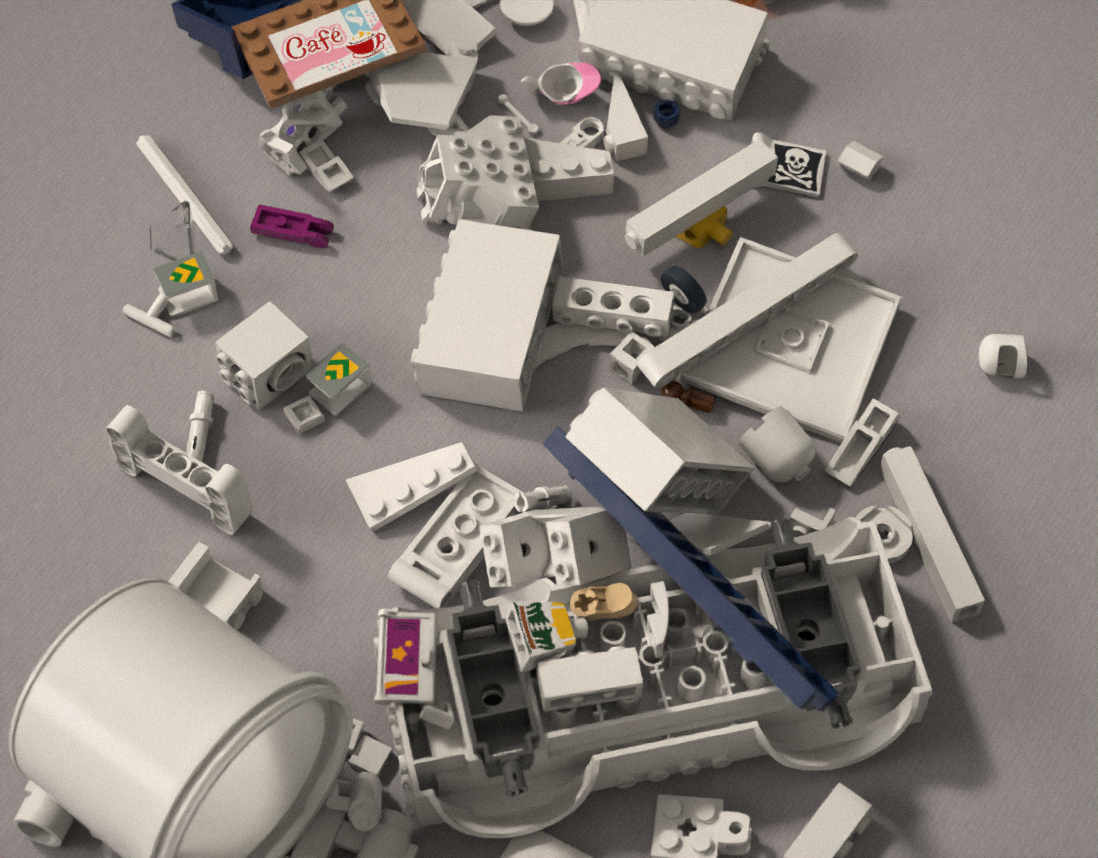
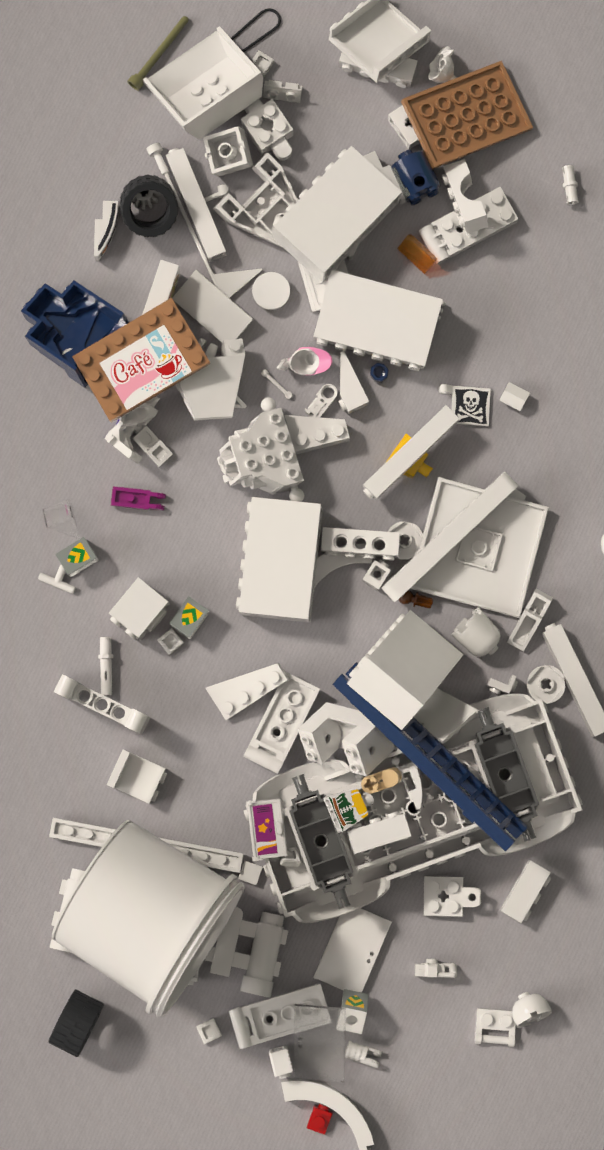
camera: 10 degrees left, 25 degrees up
white axle [137,135,233,256] -> none
white piece [325,772,382,831] -> none
white pin [514,485,572,513] -> none
black bush [660,266,707,314] -> none

